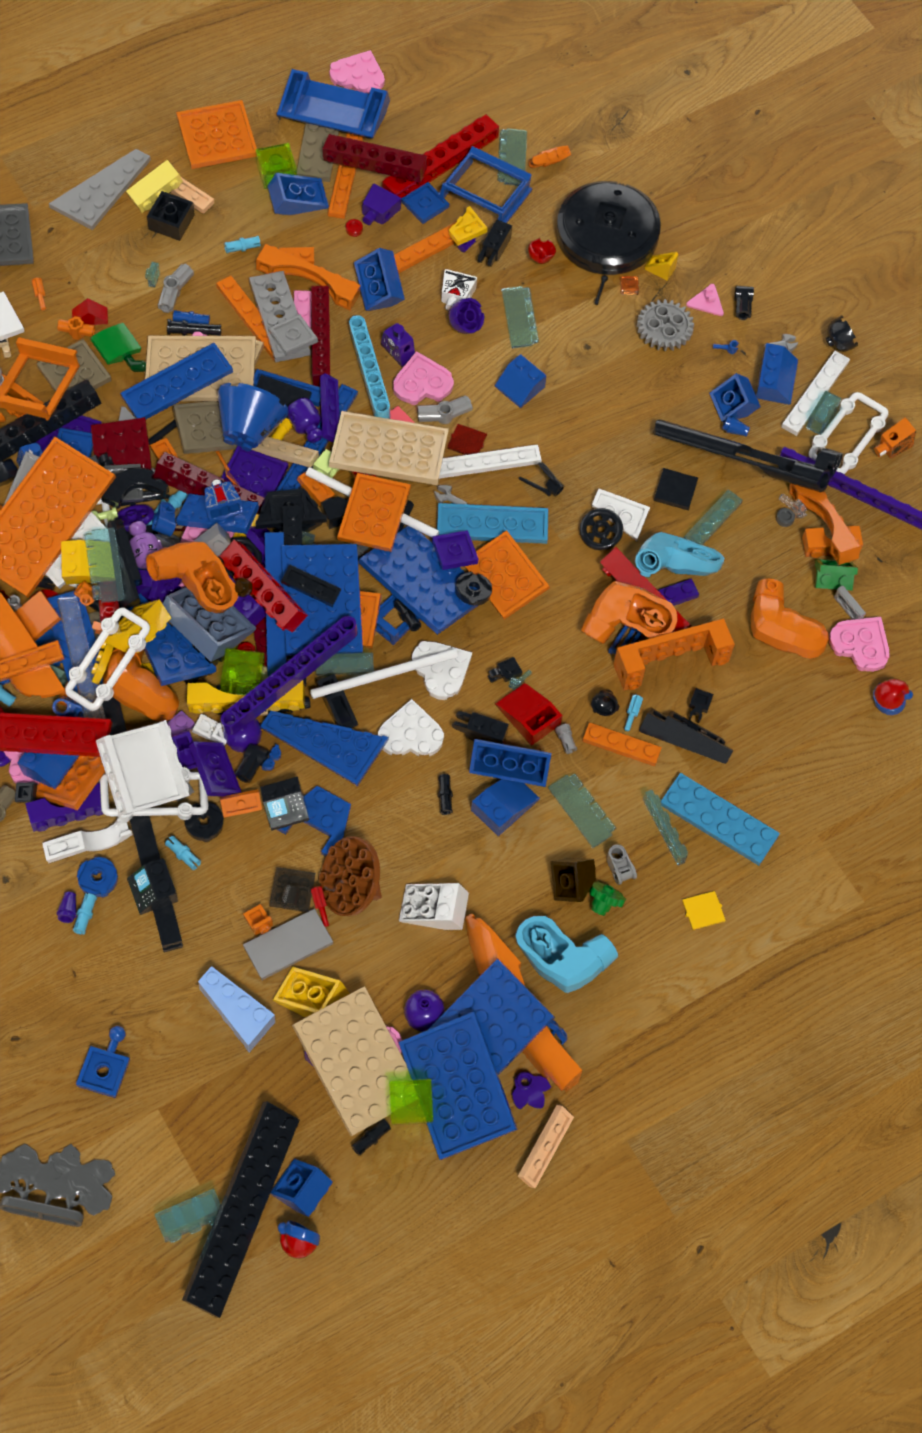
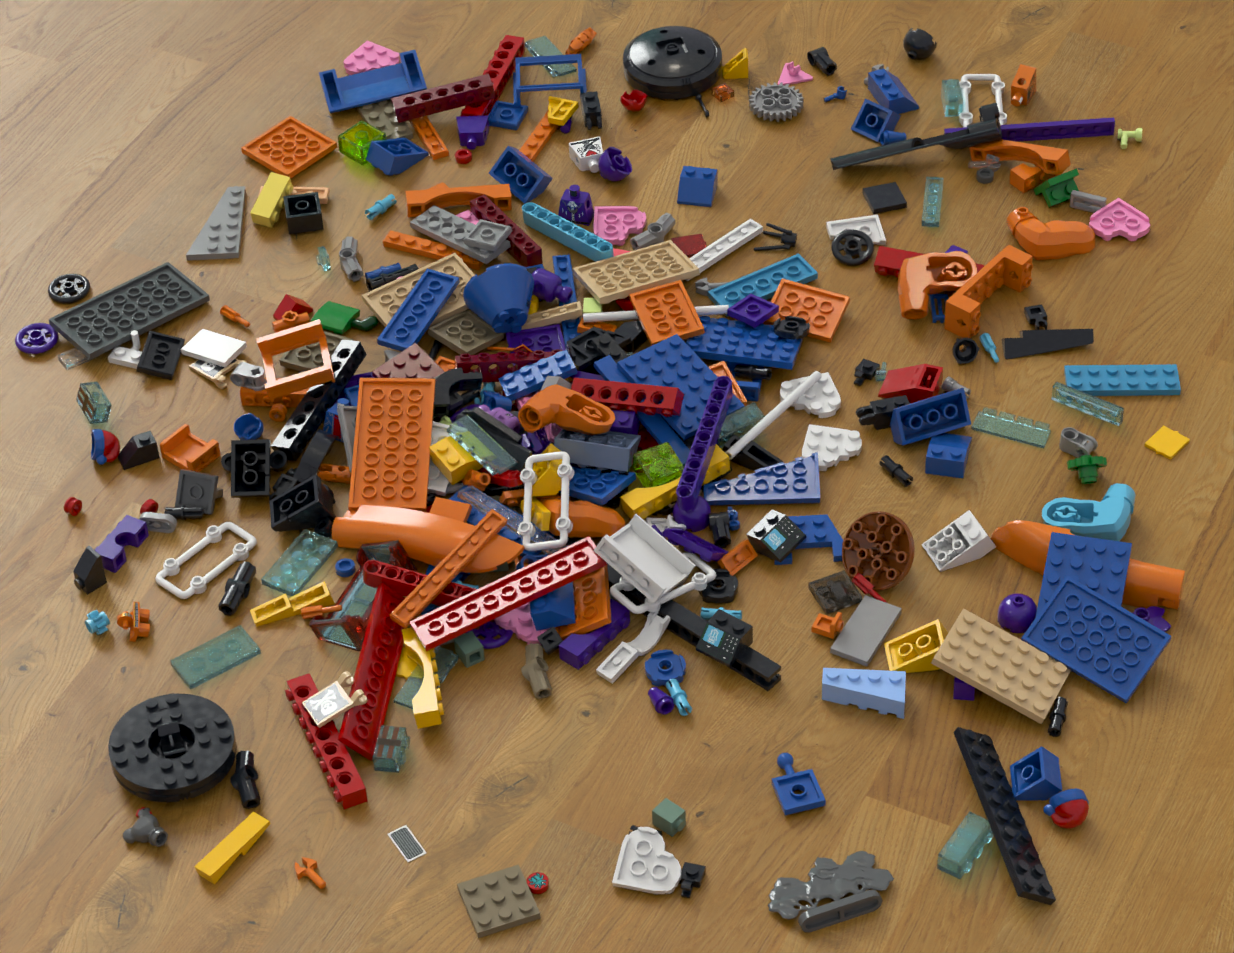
camera: 25 degrees left, 20 degrees down
blue torso [205,480,244,522] -> none
dark brown plate [235,578,253,597] -> none
black plate [281,565,341,607] -> none
dark purple plate [320,373,340,443] -> none
clear neon green brick [389,1079,433,1126] -> none
clear light blue windscreen [502,286,539,349] -> none
light nougat plate [518,1105,574,1188] -> none
dark brown slope [550,858,596,902] -> none
orange plate [582,722,662,767] -> none
medium azure piece [635,532,725,577] -> none
white plate [781,351,850,436] -> none
red piece [873,679,913,715] -> none

